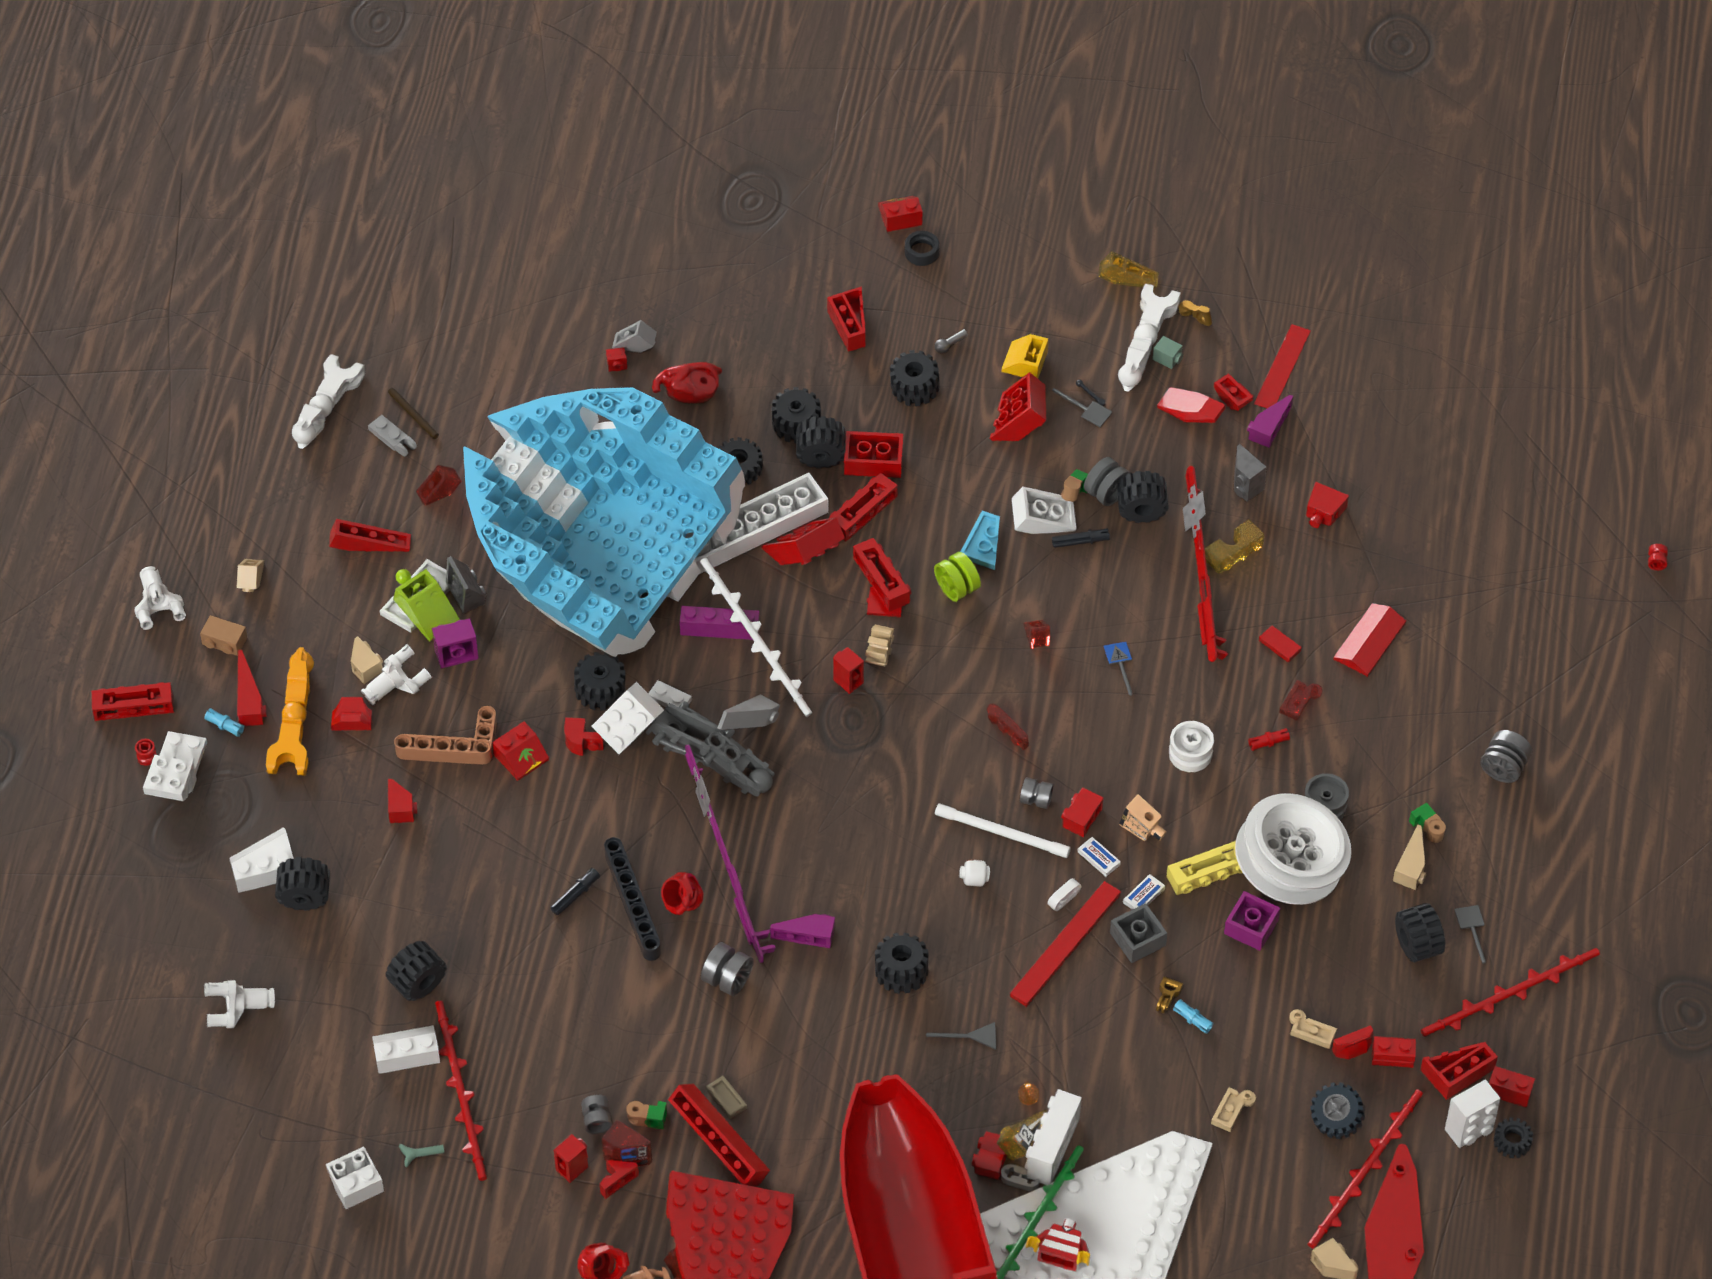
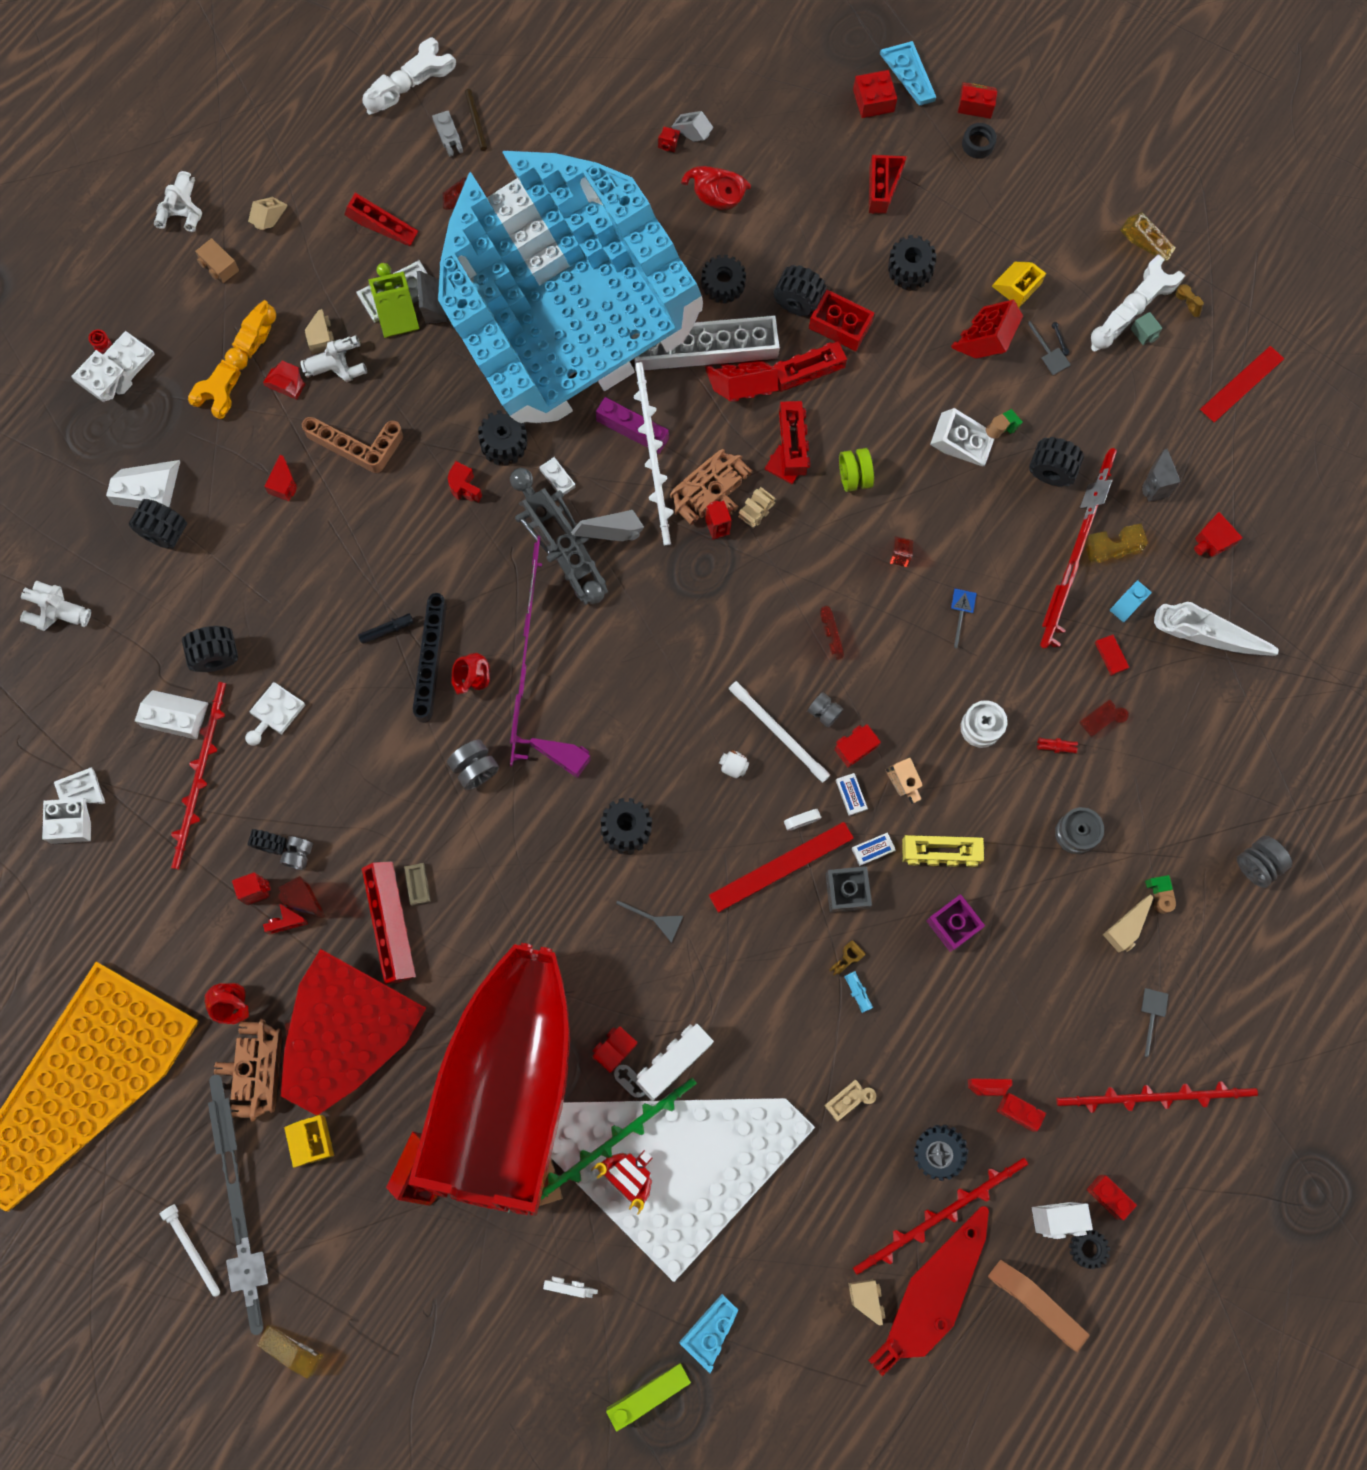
camera: 20 degrees right, 20 degrees up
red brick [91,682,174,721] -> none
medium azure pin [205,708,244,737] -> none
red slope [237,650,267,726] -> none
sand green piece [399,1144,444,1167] -> none
magenta brick [432,619,478,669] -> none
red slope [492,721,549,781] -> none
white brick [592,682,664,754] -> none
leg [627,1101,668,1130] -> none
black wheel [771,387,821,443] -> none
flat silver bar [935,329,968,353] -> none
medium azure wing [960,511,1000,570] -> none
clear yellow slope [997,1109,1048,1161] -> none
clear orange tile [1018,1081,1039,1105] -> none
black axle [1052,528,1110,548] -> none
dark grey wheel [1084,457,1131,507] -> none
piece [1157,387,1226,423] -> none
red slope [1214,373,1253,411] -> none
white wheel [1235,793,1351,905] -> none
magenta slope [1247,395,1293,448] -> none
tan hinge [1289,1009,1337,1049] -> none
red slope [1334,603,1406,677] -> none
black wheel [1395,903,1445,962] -> none
red wedge [1421,1042,1498,1100] -> none
none -> white wing [54,767,105,804]
none -> white plate [245,682,305,746]
none -> black tyre [247,829,287,855]
none -> nougat piece [670,449,753,525]
none -> red brick [853,70,897,118]
none -> medium azure wing [880,41,936,106]
none -> nougat beam [988,1260,1090,1353]
none -> medium azure brick [1110,580,1152,622]
none -> white piece [1154,602,1279,656]

